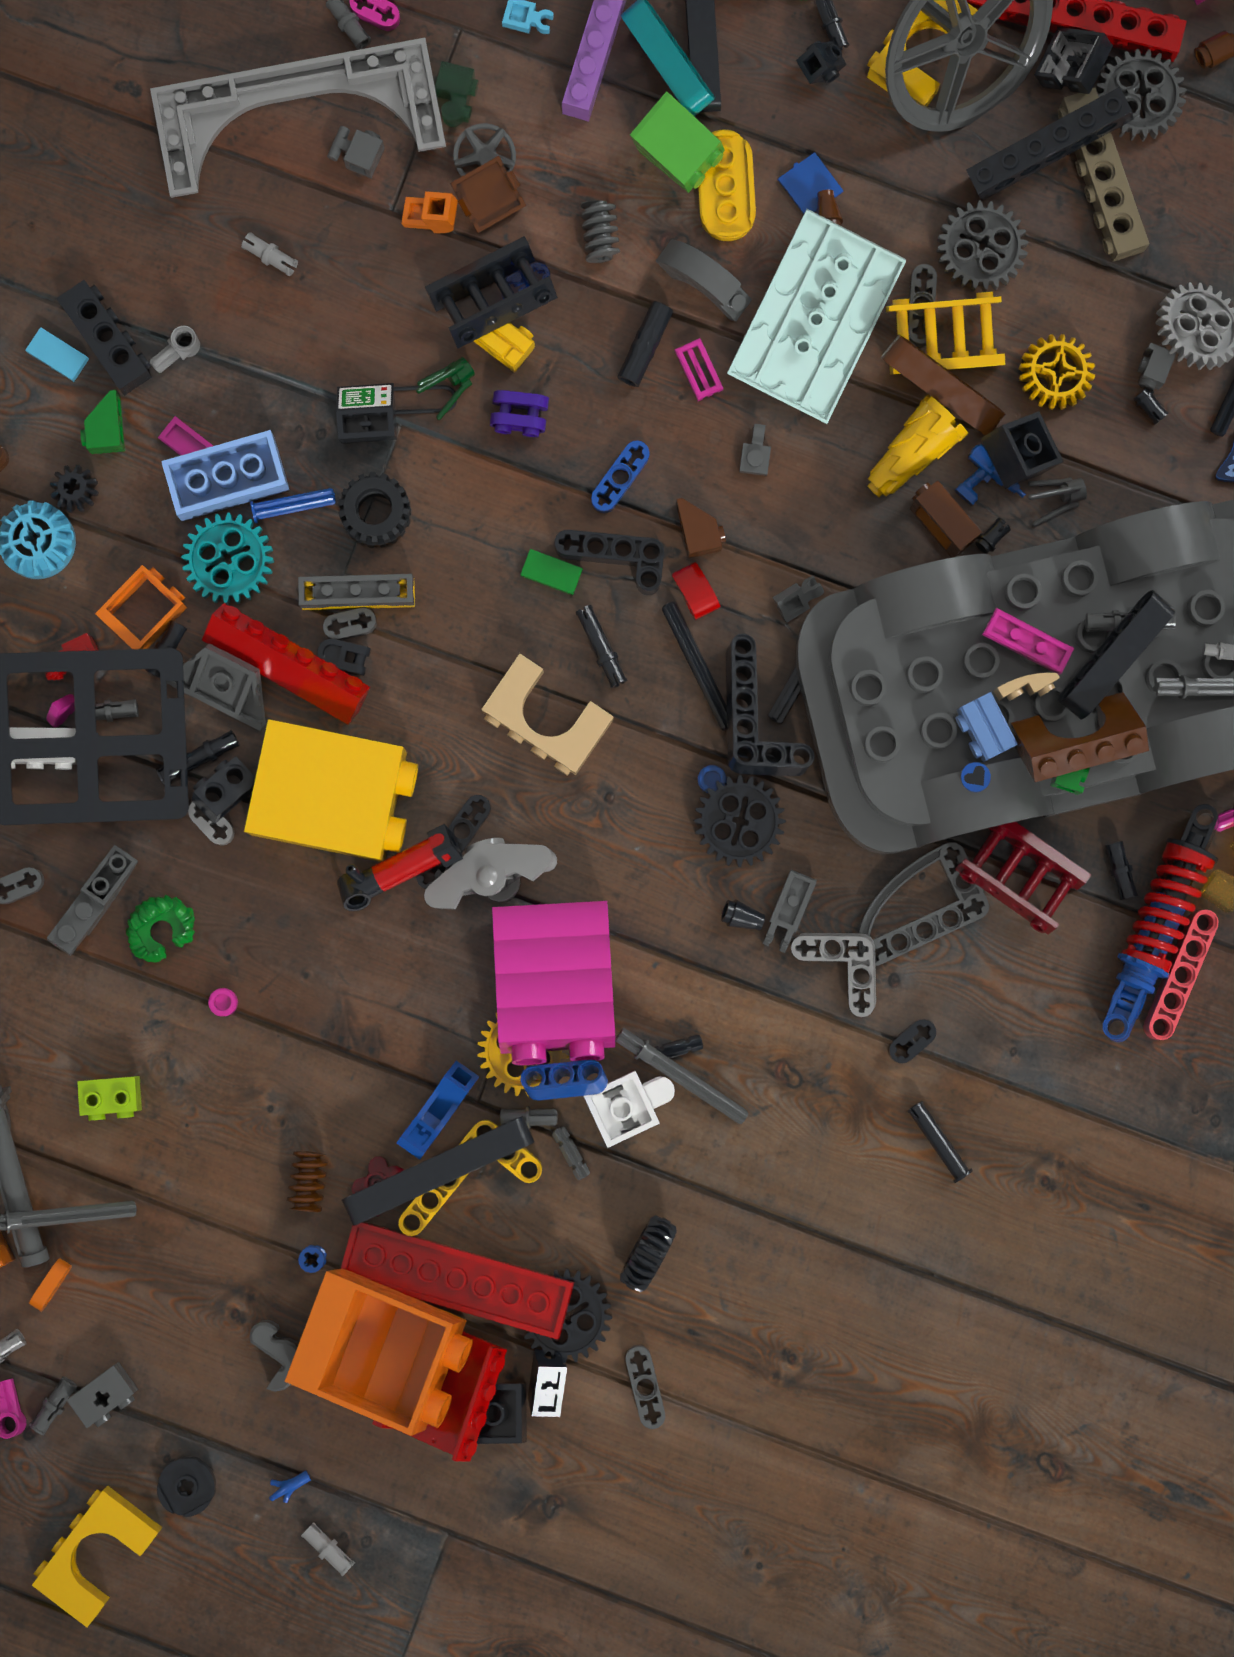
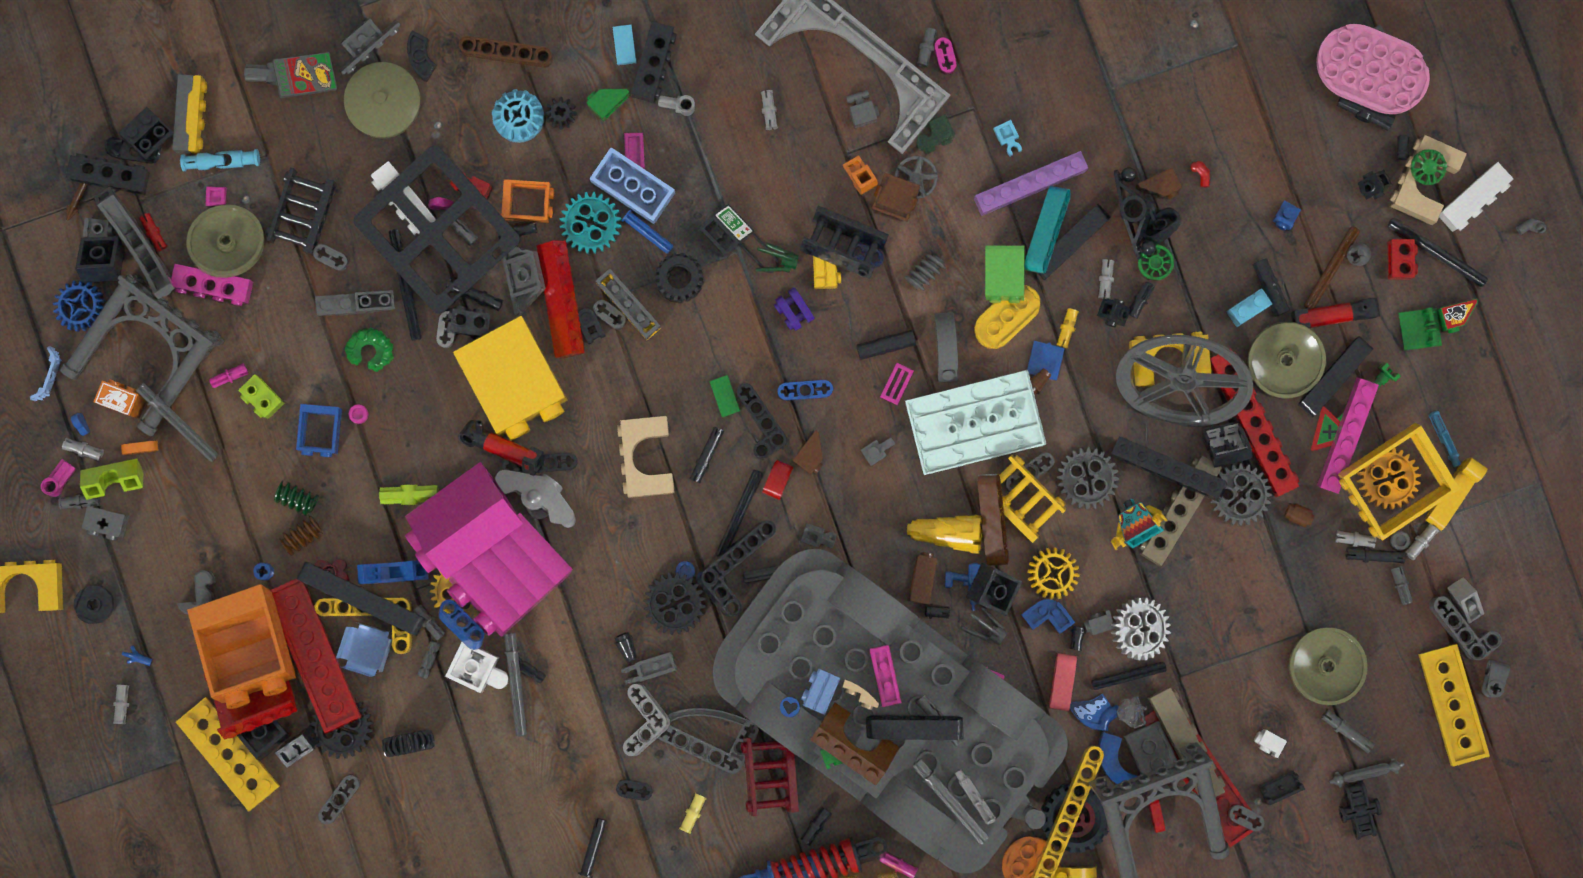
camera: 50 degrees right, 0 degrees up
none -> lime arch [80,459,143,500]
none -> yellow plate [176,697,280,811]
none -> dark pink axle [209,363,249,388]
none -> dark green piece [274,480,319,516]
none -> blue window [296,404,342,457]
none -> light blue piece [336,622,392,677]
none -> lime piece [379,485,439,505]
none -> black axle [388,229,422,341]
none -> dark pink brick [405,462,523,579]
none -> light yellow pin [679,793,707,834]
none -> blue plate [1021,599,1075,634]
none -> coral beam [1049,653,1077,711]
none -> yellow pin [1056,308,1079,348]
none -> light grey pin [1098,259,1115,299]
none -> torso [1111,499,1167,550]

